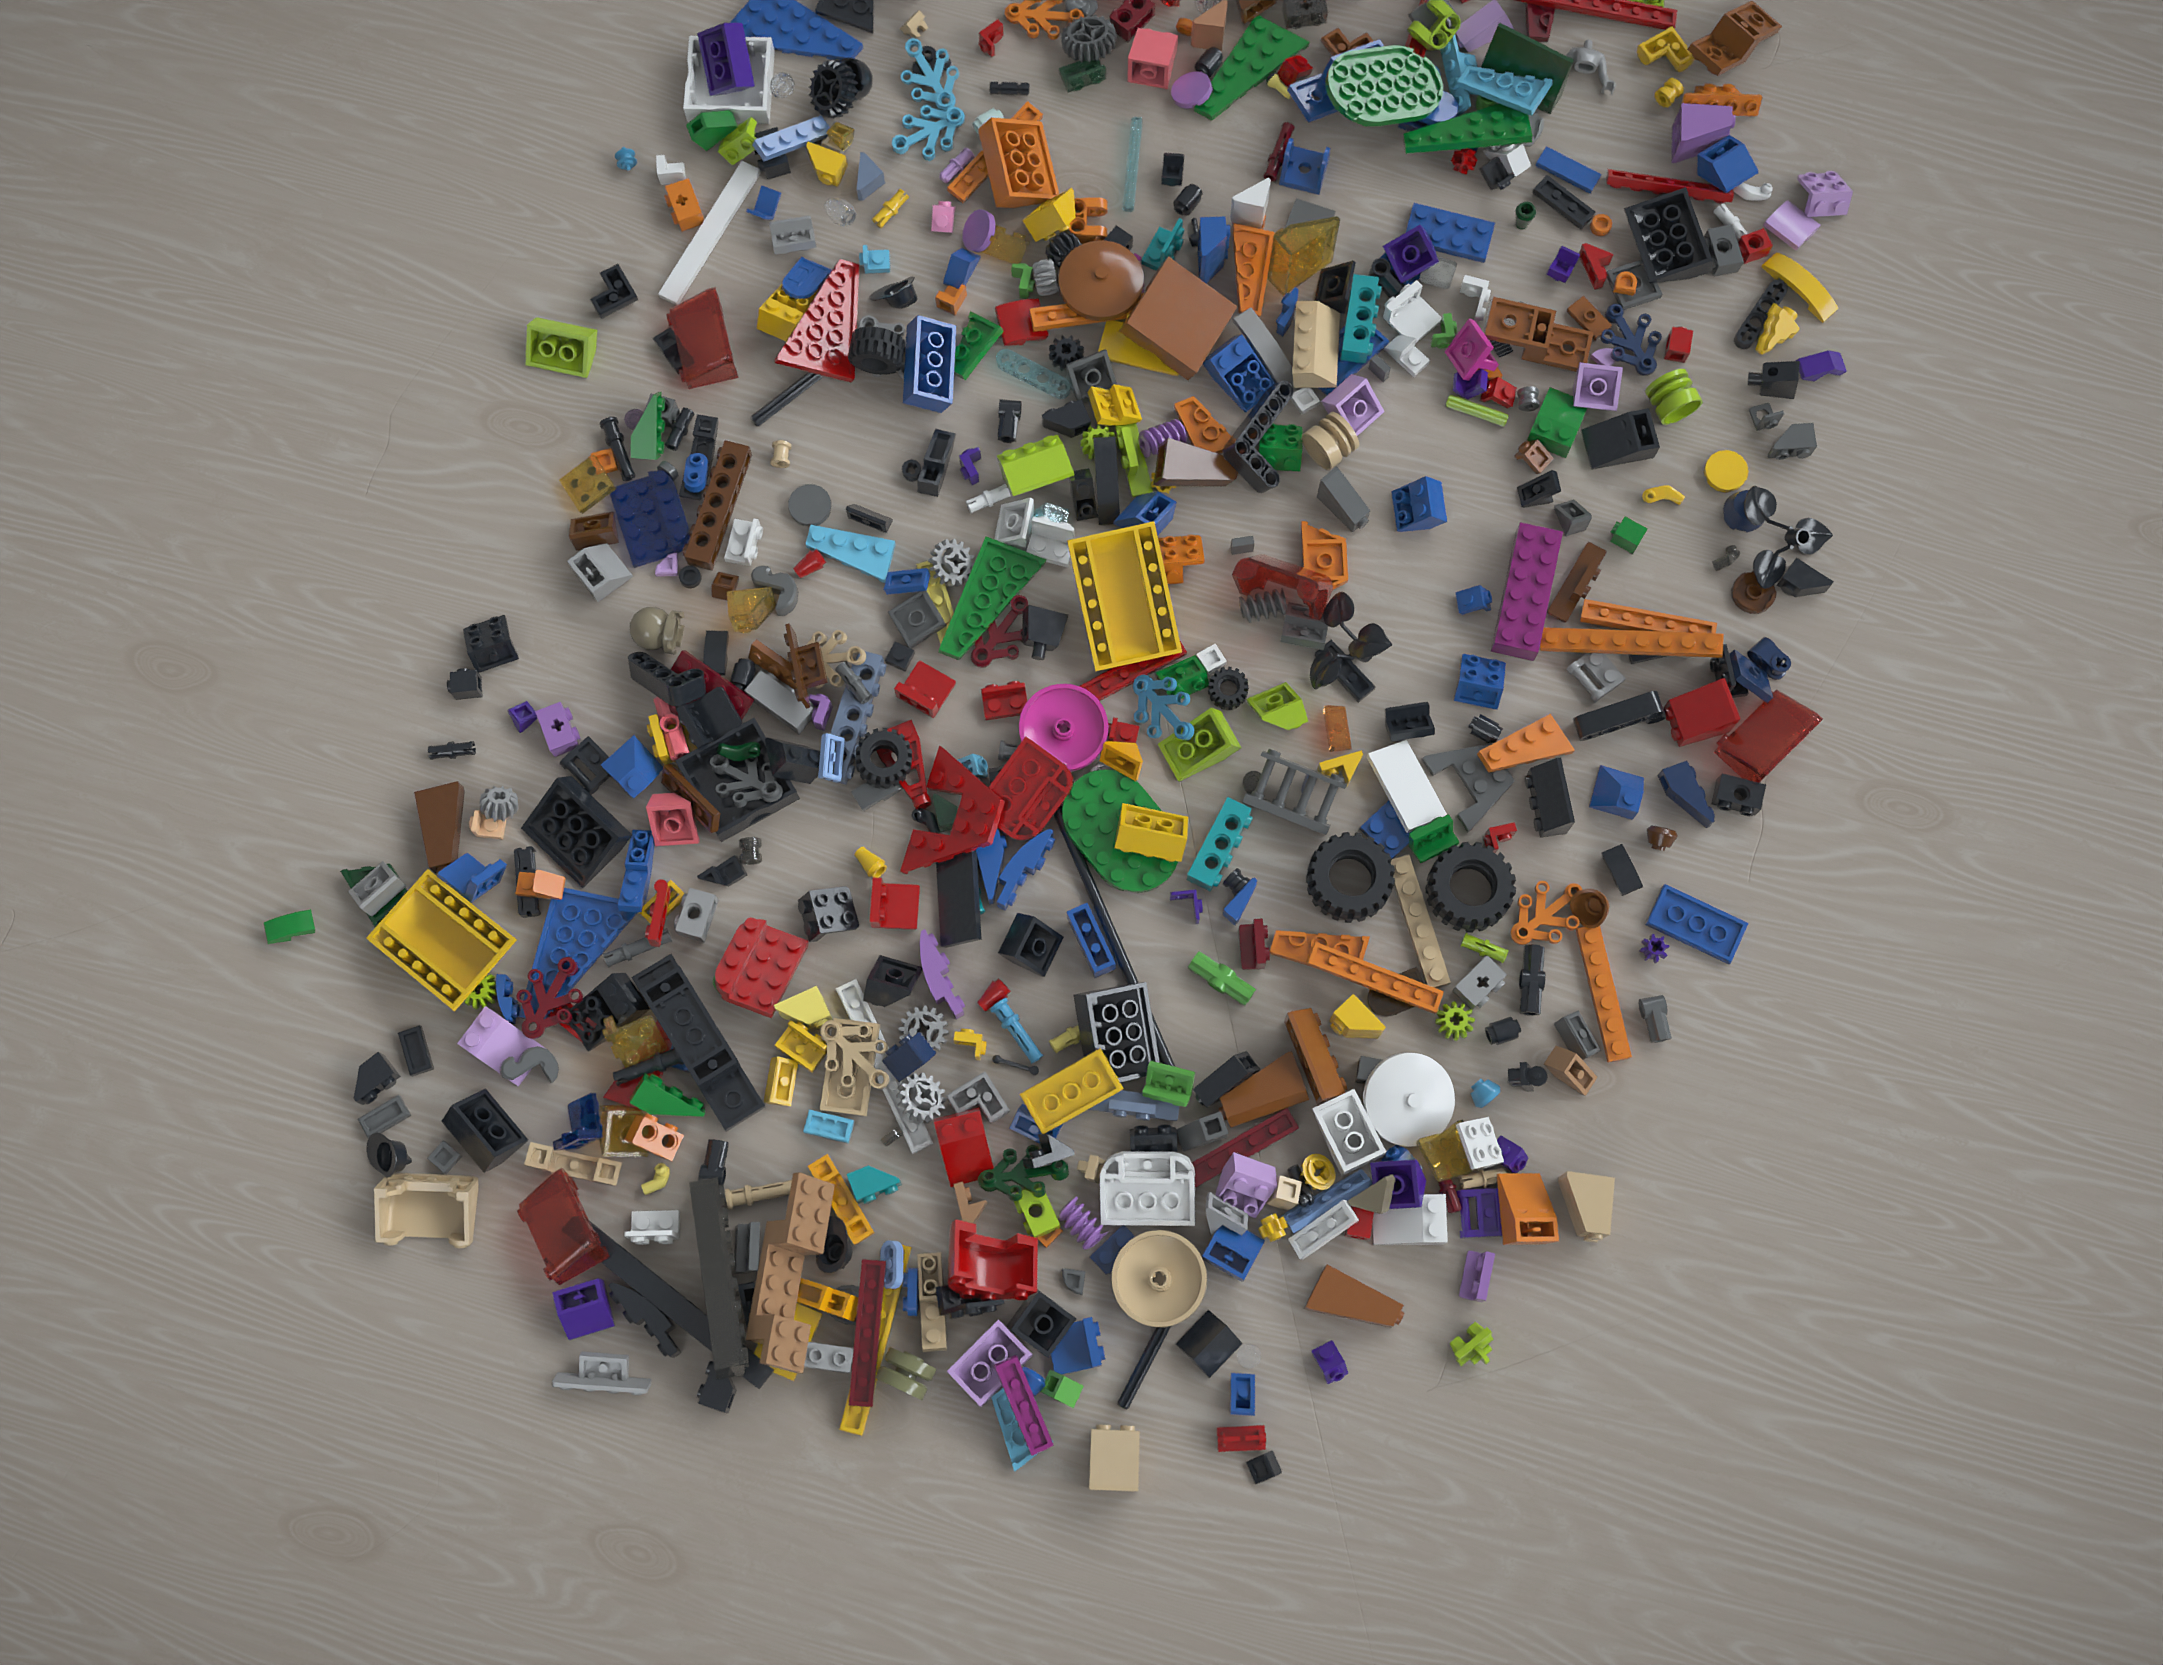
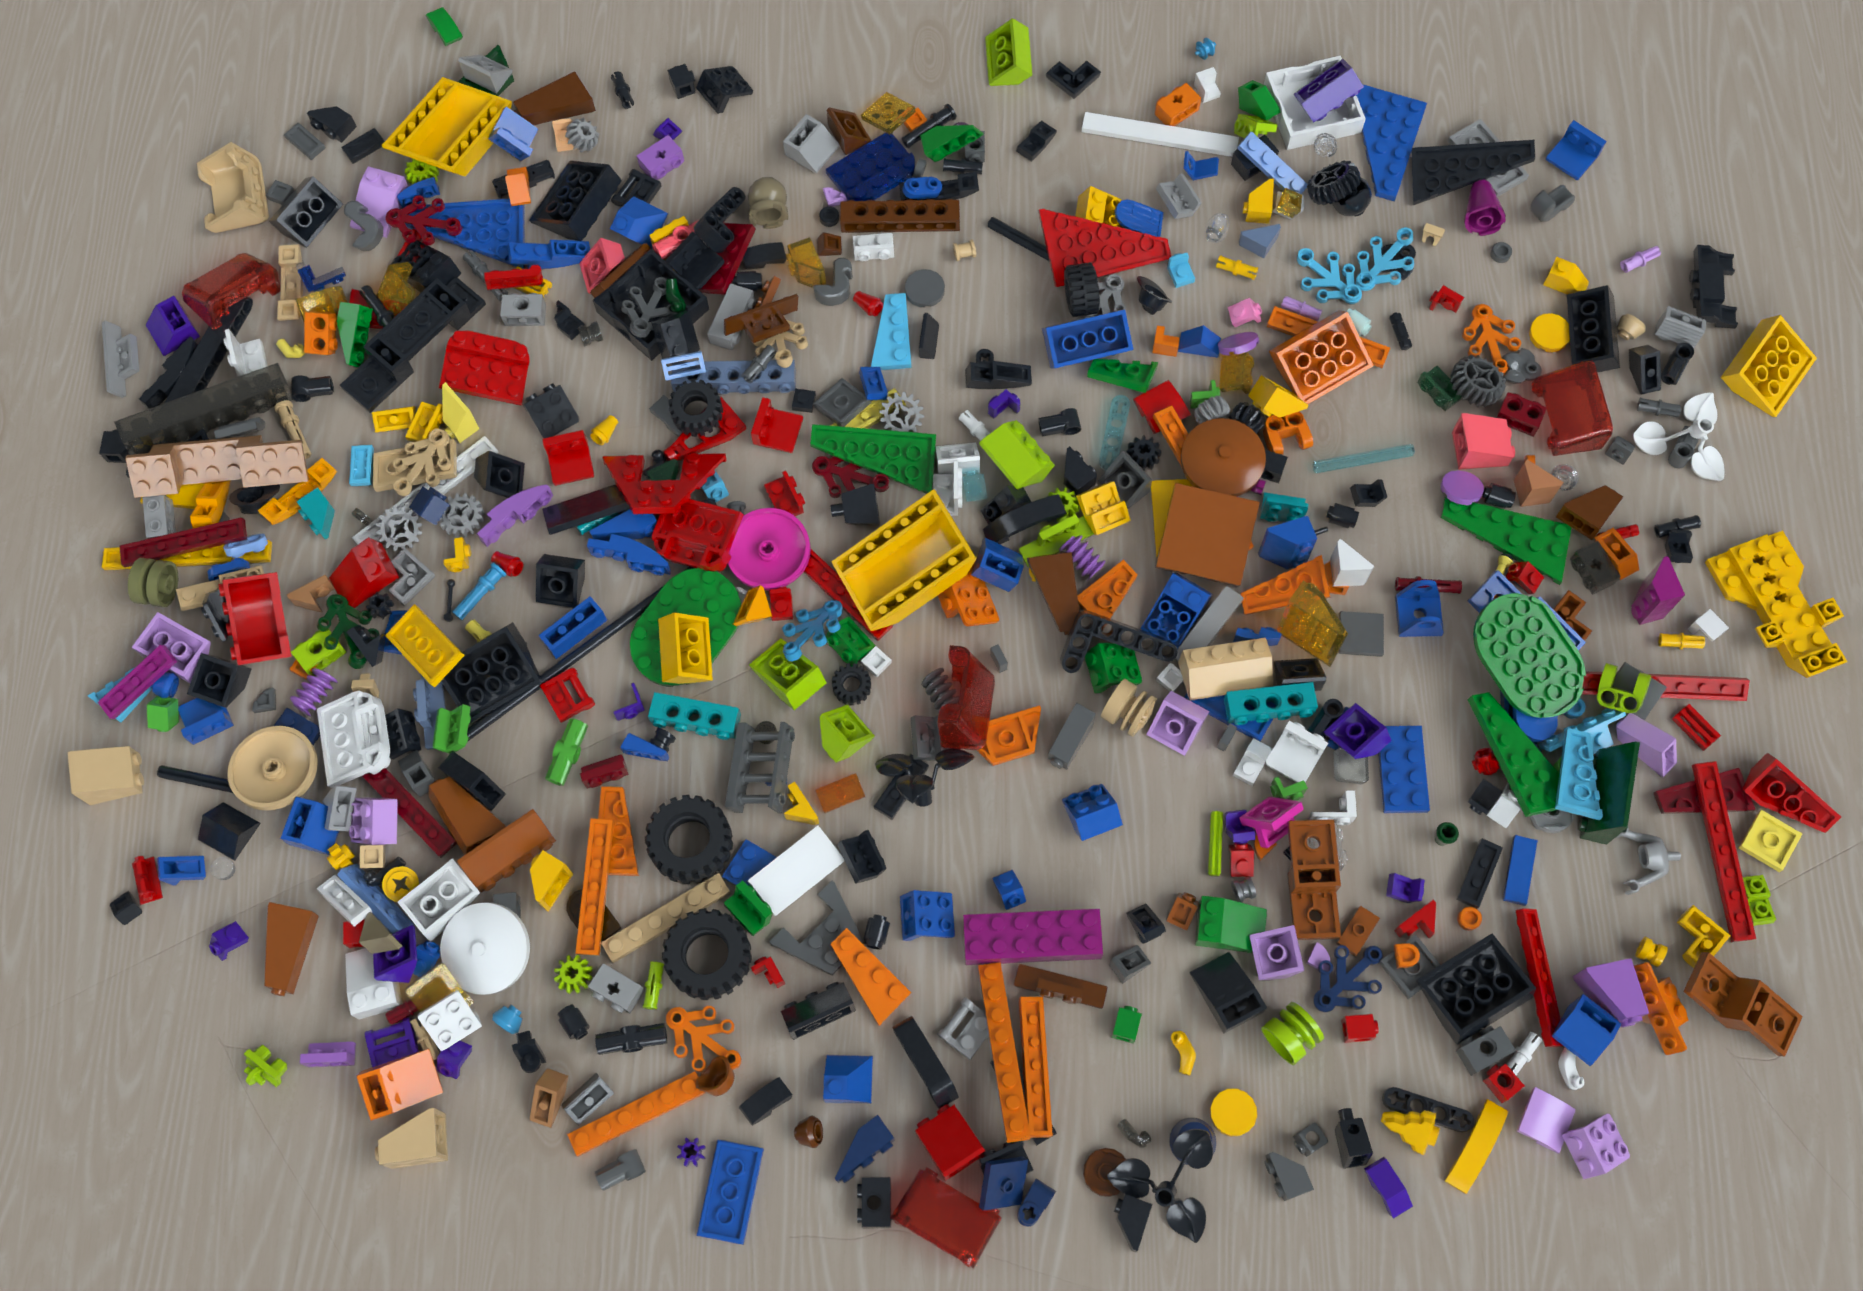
camera: 75 degrees right, 5 degrees down
black piece [366,1132,412,1178] -> none
clear red windscreen [666,287,739,389] -> none
medium lavender bracket [808,694,833,731] -> none
none -> black gear [366,592,394,620]
none -> red plate [540,668,595,723]

